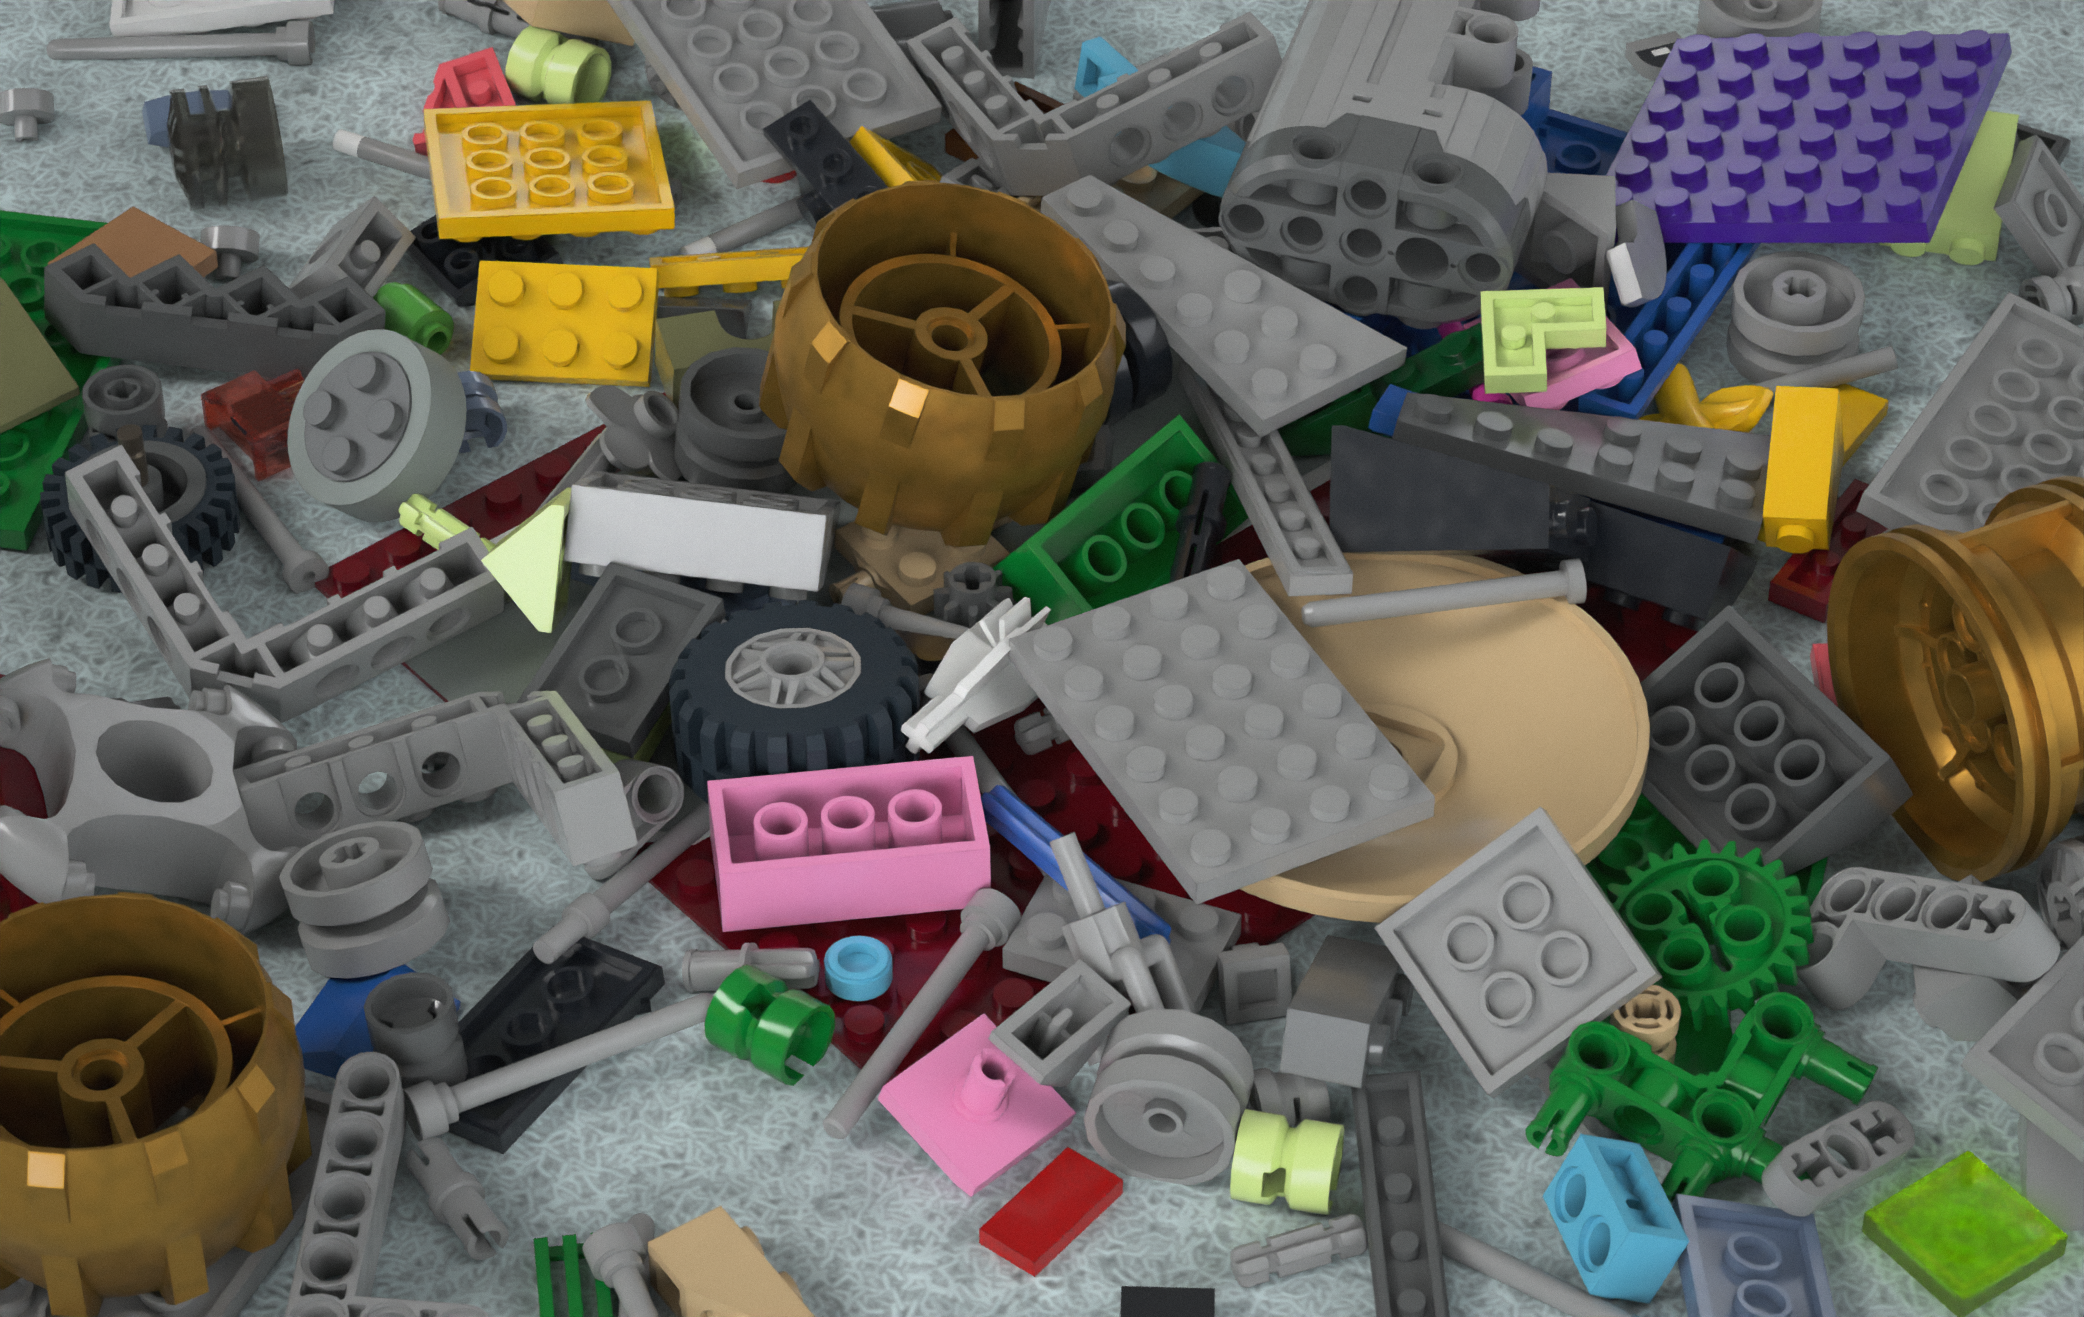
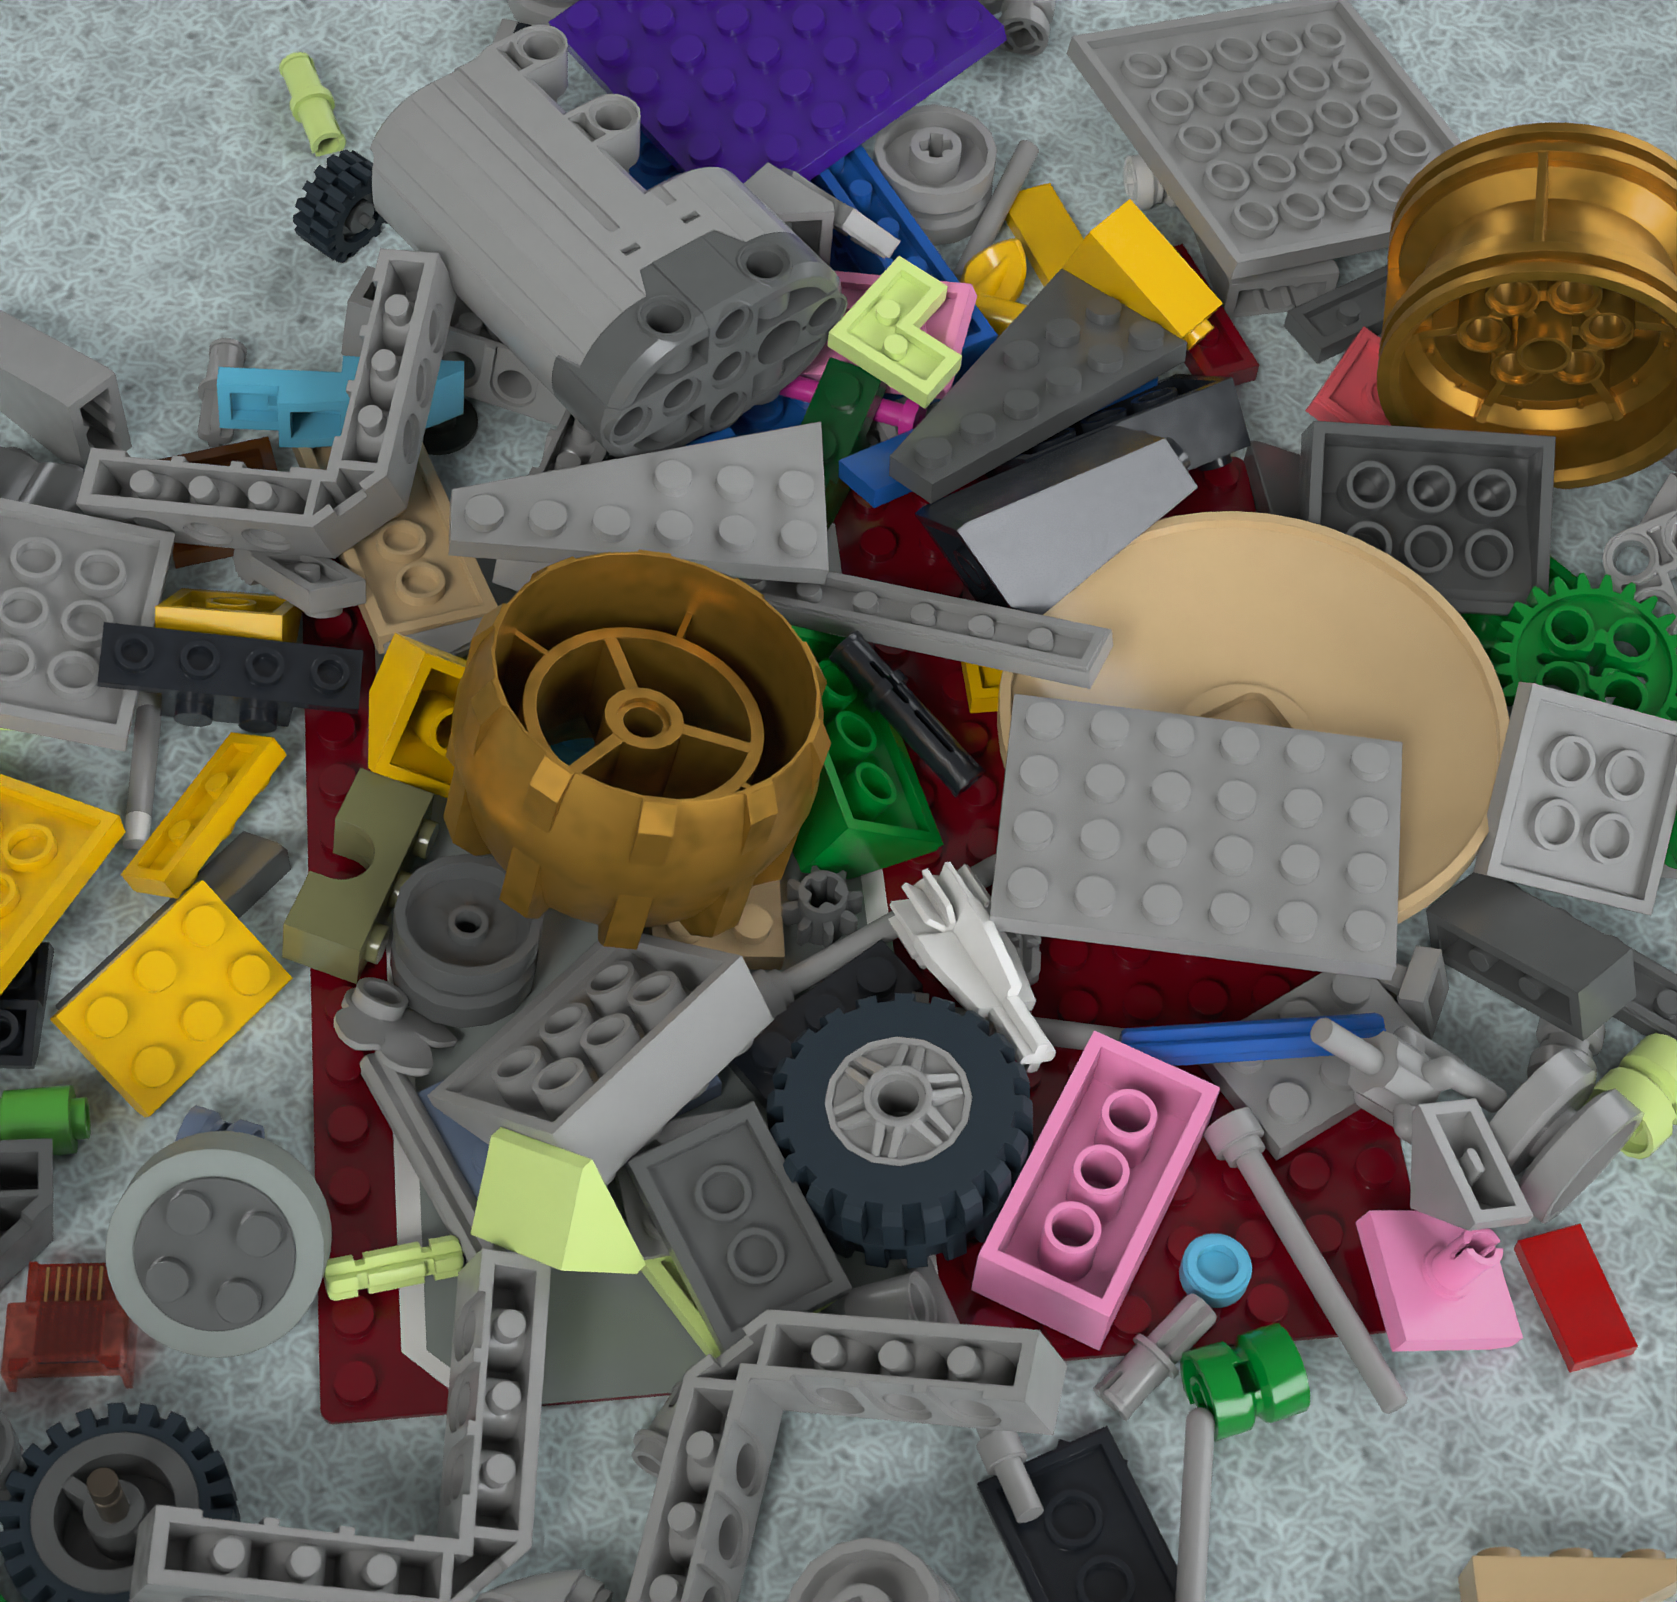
camera: 60 degrees left, 15 degrees up
light grey bar [190,426,329,594] -> none
light grey bar [1301,558,1587,628] -> none

